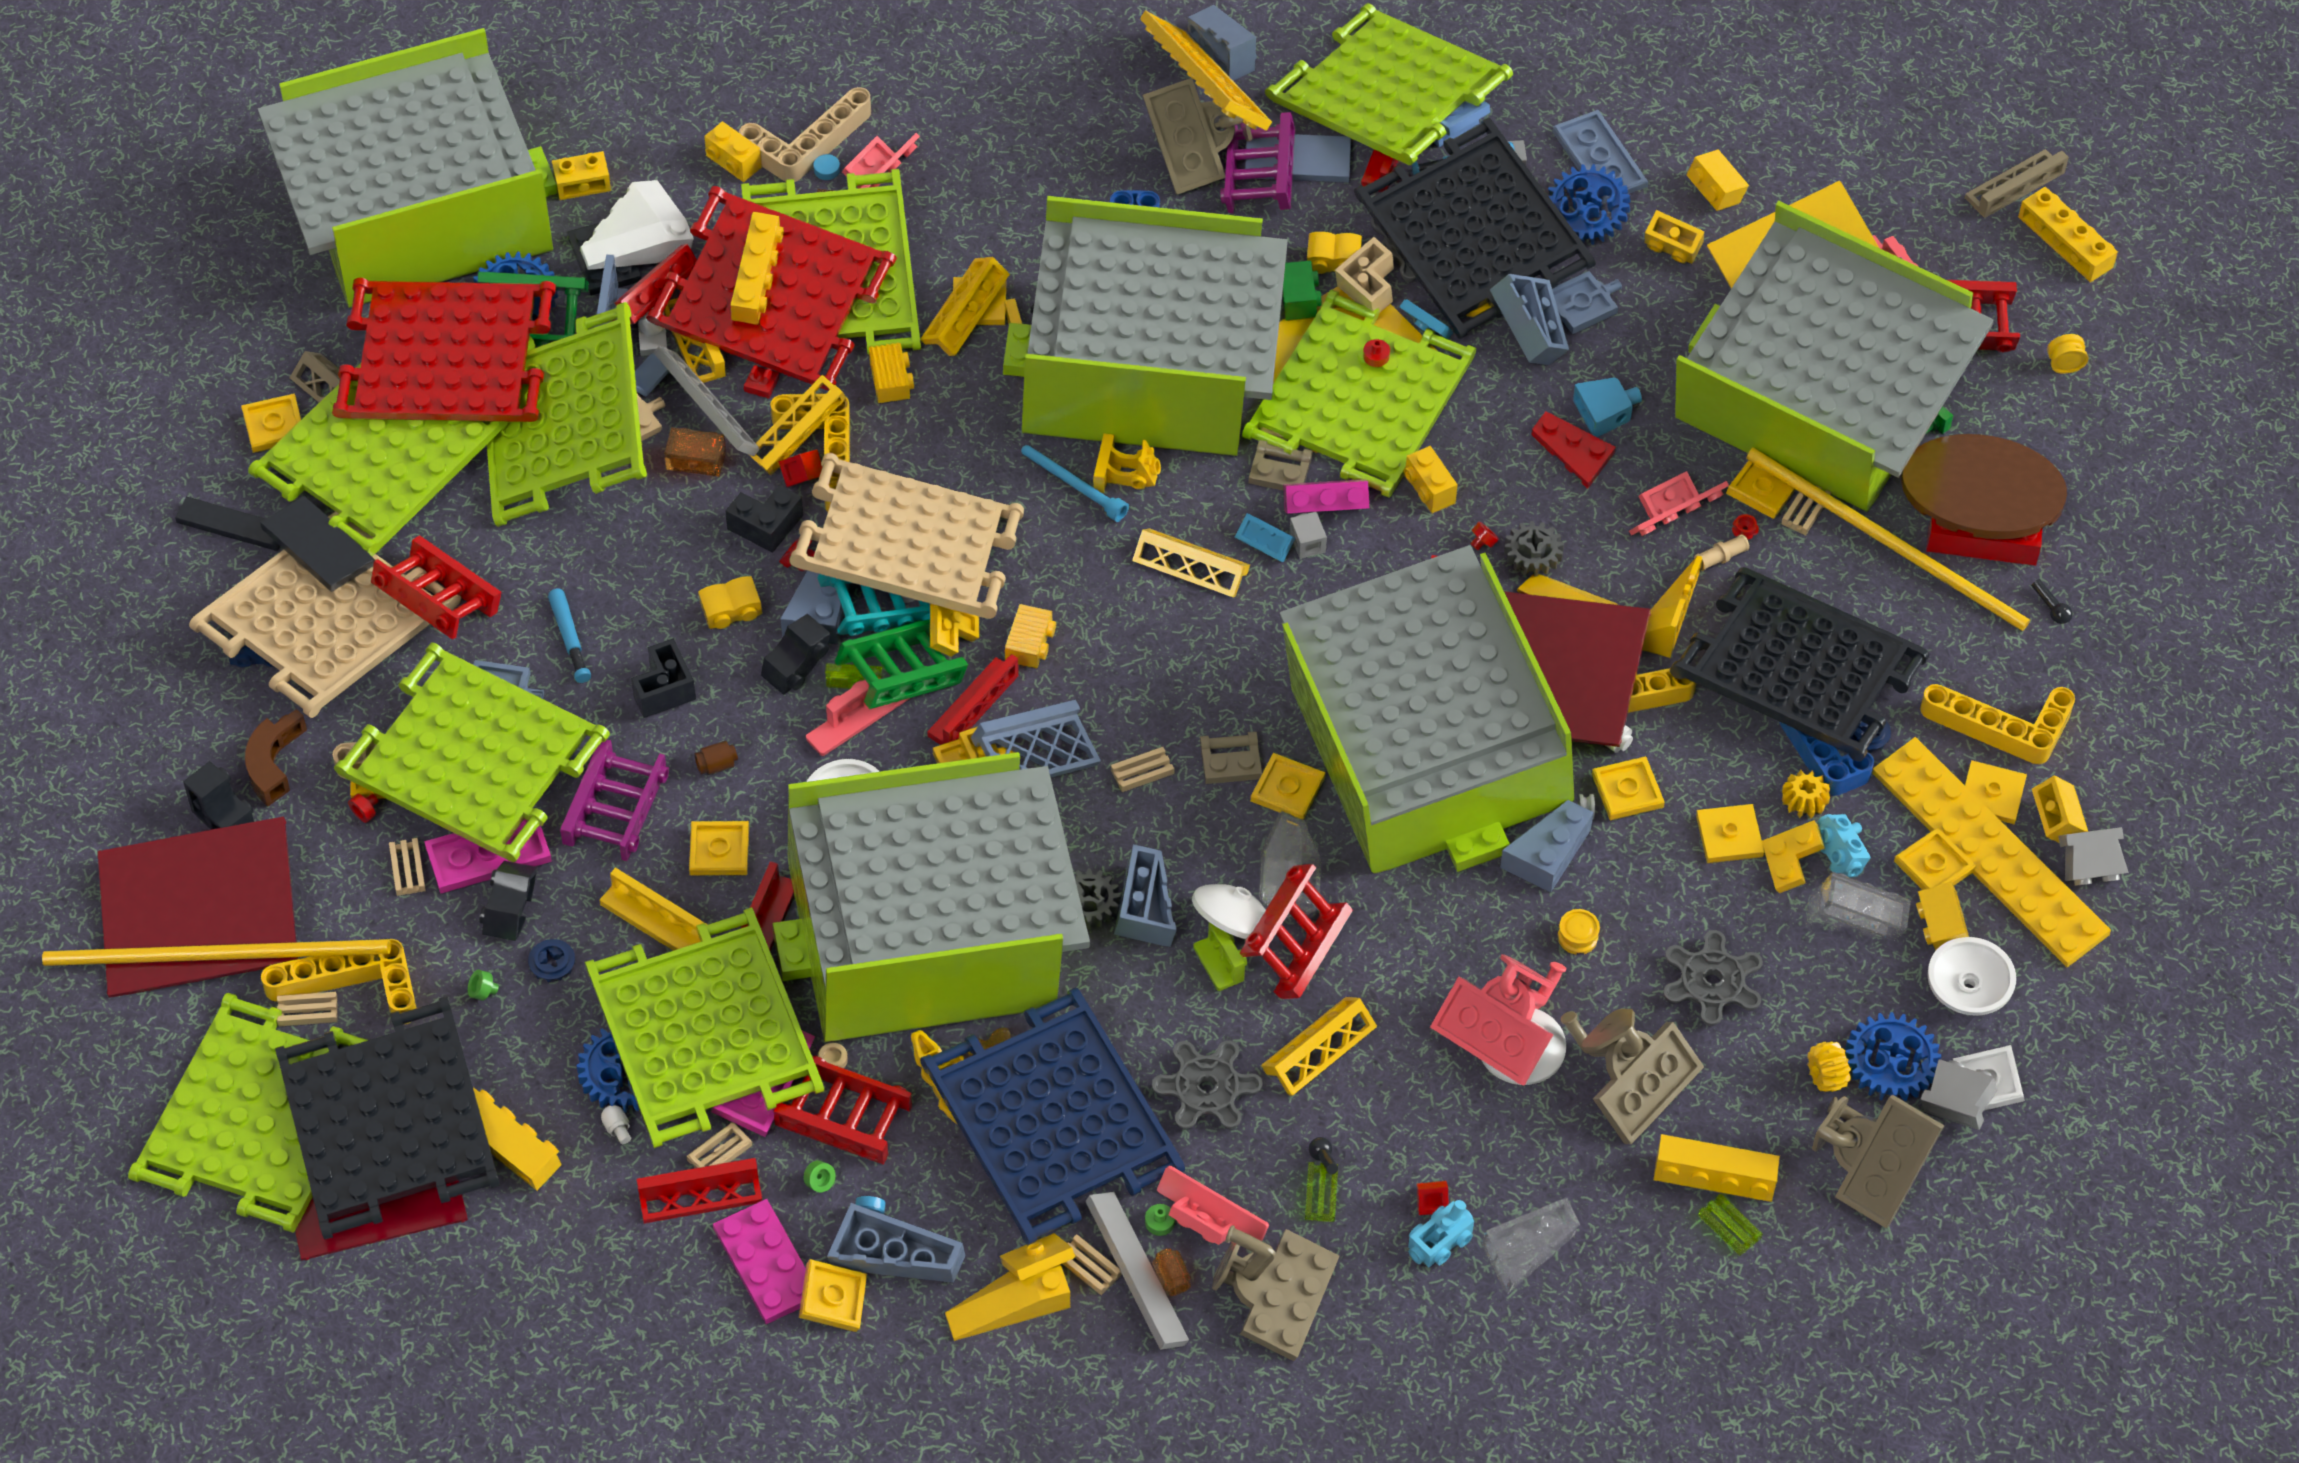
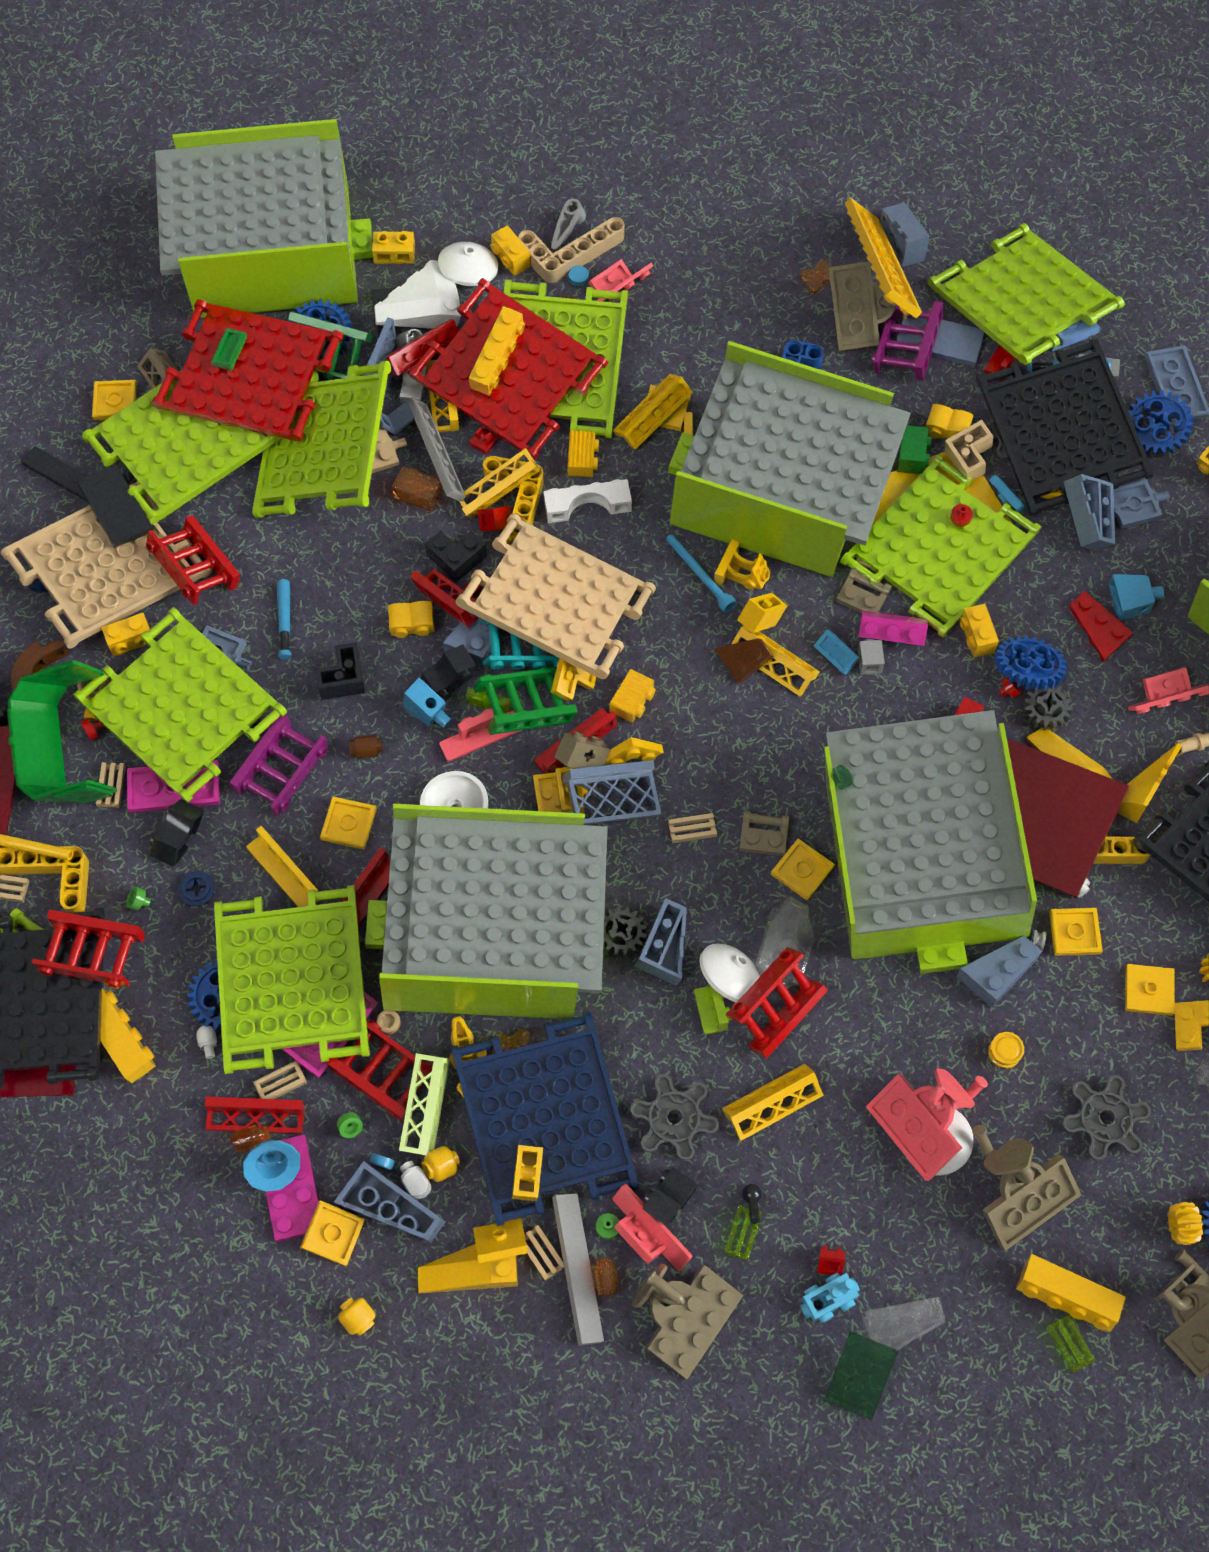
camera: 15 degrees right, 10 degrees up
none -> green piece [7,660,117,803]
none -> red fence [32,910,145,989]
none -> yellow brick [101,613,150,657]
none -> green tile [211,328,247,371]
none -> clear orange arm [230,1125,270,1154]
none -> dark azure hat [243,1140,300,1192]
none -> yellow head [338,1297,375,1336]
none -> light grey wheel [396,329,423,349]
none -> yellowish green fence [399,1053,450,1155]
none -> white arm [400,1161,431,1199]
none -> dark azure torso [403,678,452,729]
none -> red fence [410,569,478,628]
none -> yellow head [421,1146,460,1182]
none -> white dish [438,242,498,286]
none -> yellow brick [512,1145,543,1201]
none -> white arch [543,479,632,523]
none -> light grey piece [551,199,586,251]
none -> dark tan brick [554,732,611,769]
none -> yellow plate [604,737,664,765]
none -> black brick [642,1168,699,1226]
none -> reddish brown wing [715,638,774,683]
none -> yellow brick [737,593,787,633]
none -> clear orange animal [800,259,830,294]
none -> clear green tile [824,1331,898,1420]
none -> clear green tile [831,765,852,790]
none -> blue gear [994,635,1067,691]

